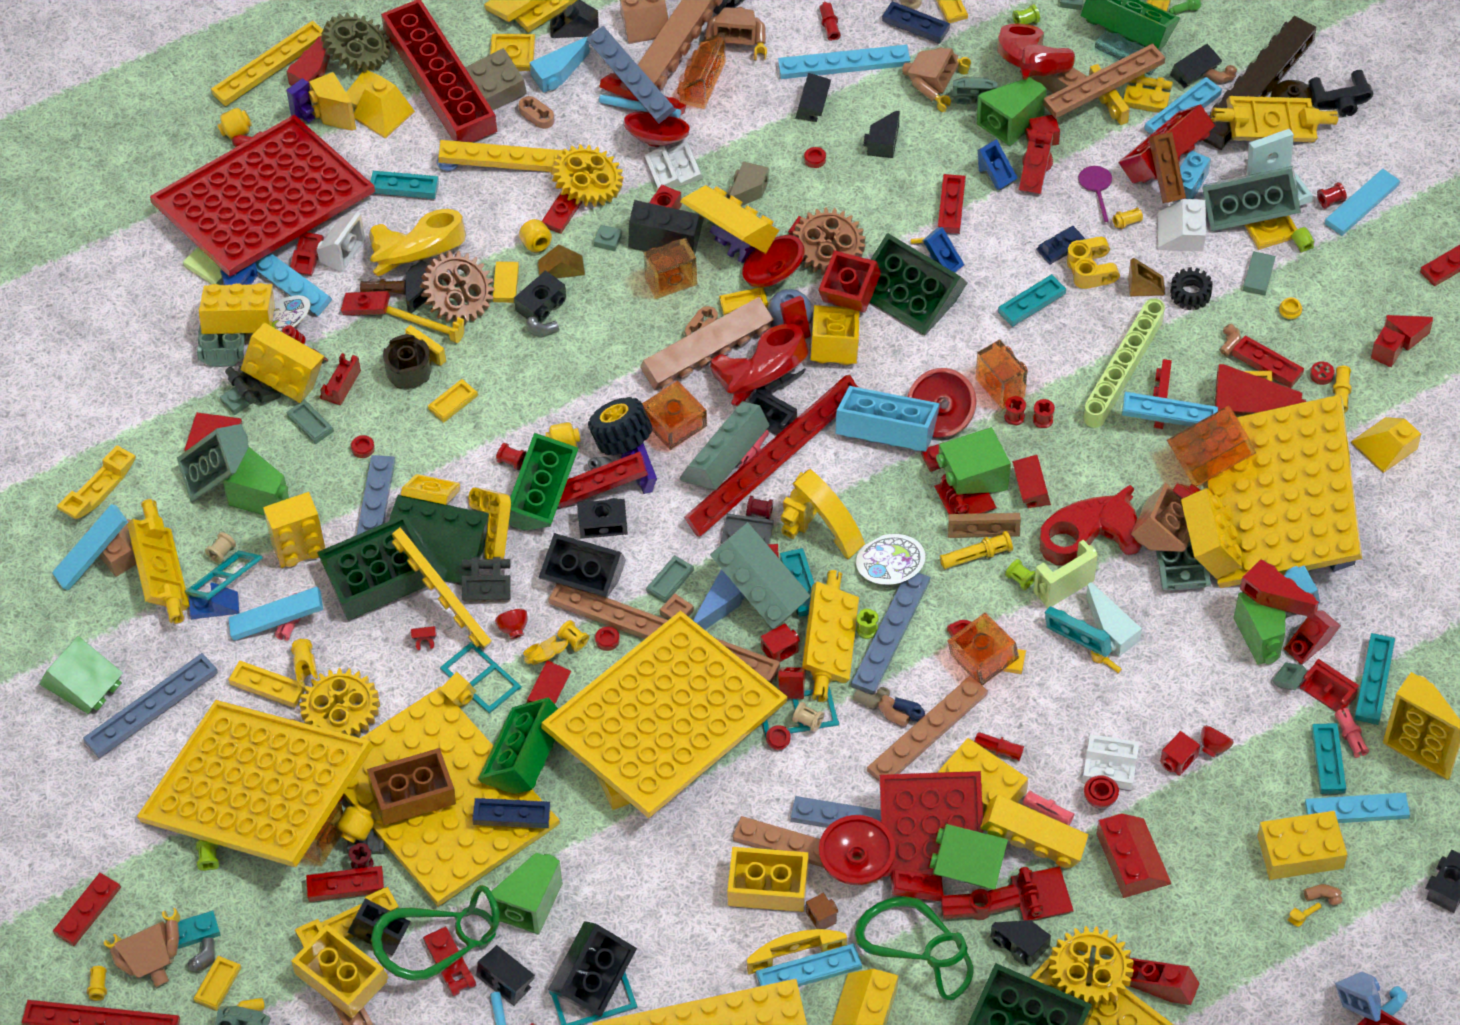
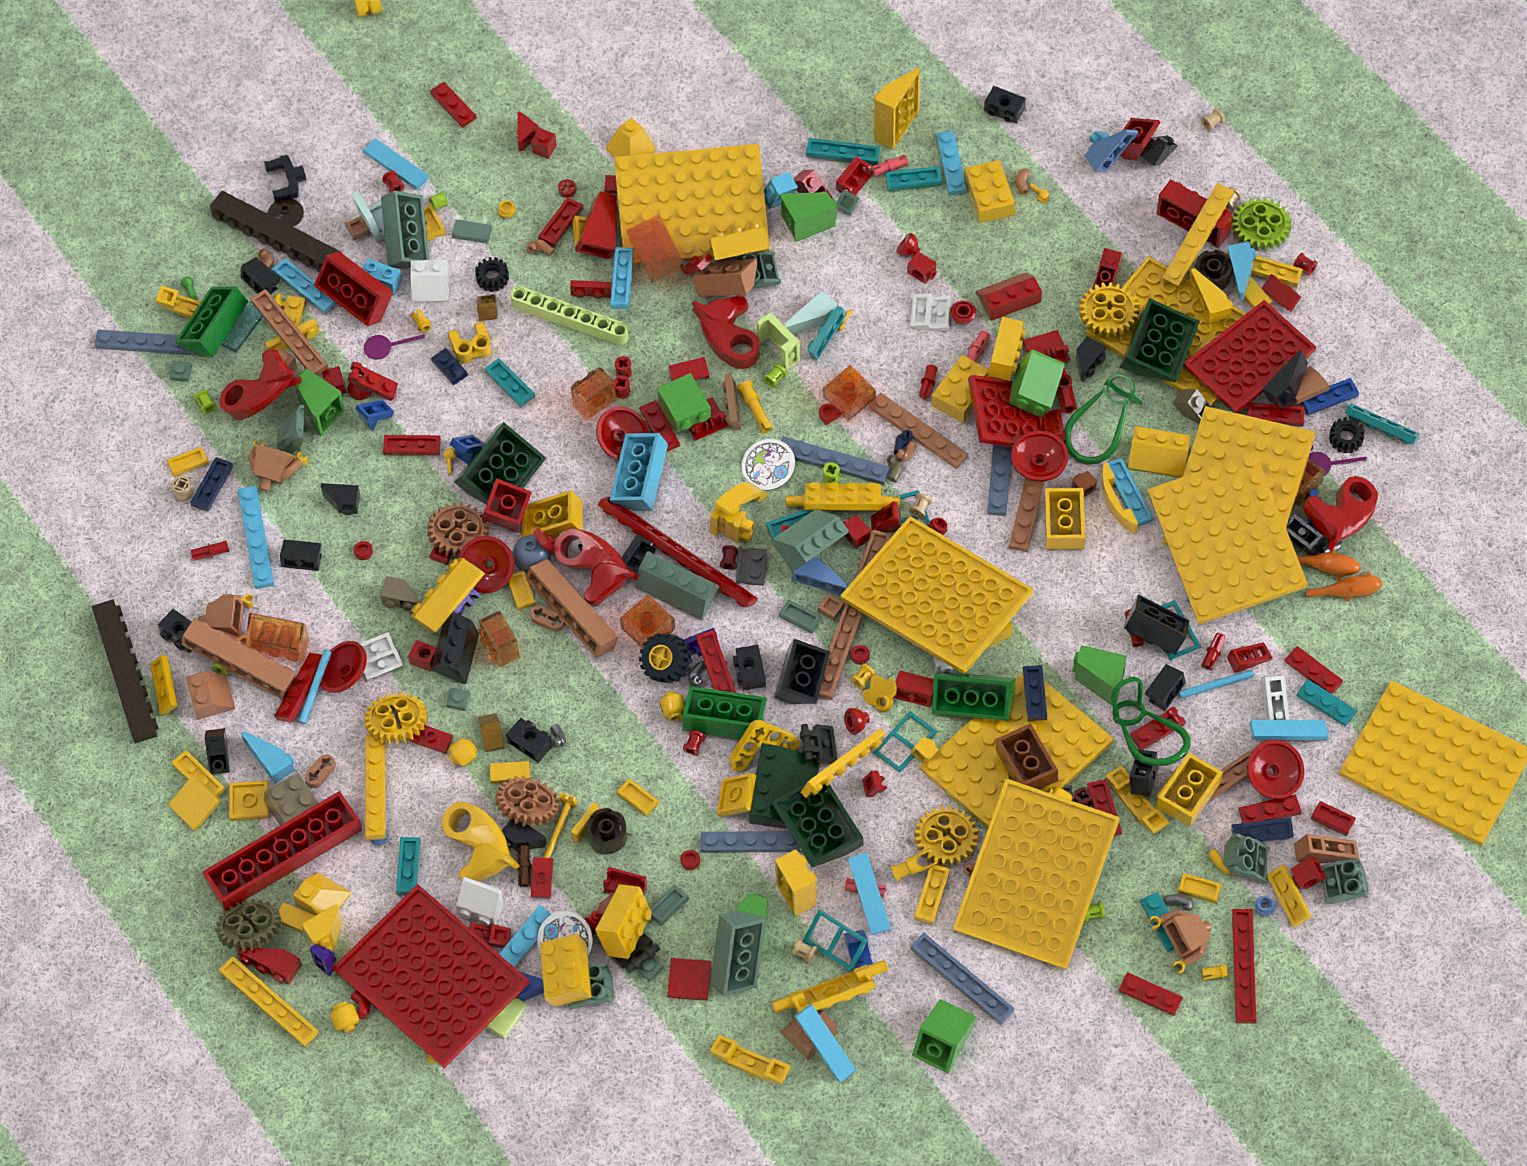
camera: 95 degrees left, 5 degrees up
sand blue plate [587,26,676,124] -> none
dark orange plate [1149,132,1186,203] -> none
yellow plate [1210,96,1338,142] -> none
red slope [1240,559,1319,618] -> none
yellow pin [1332,365,1352,412] -> none

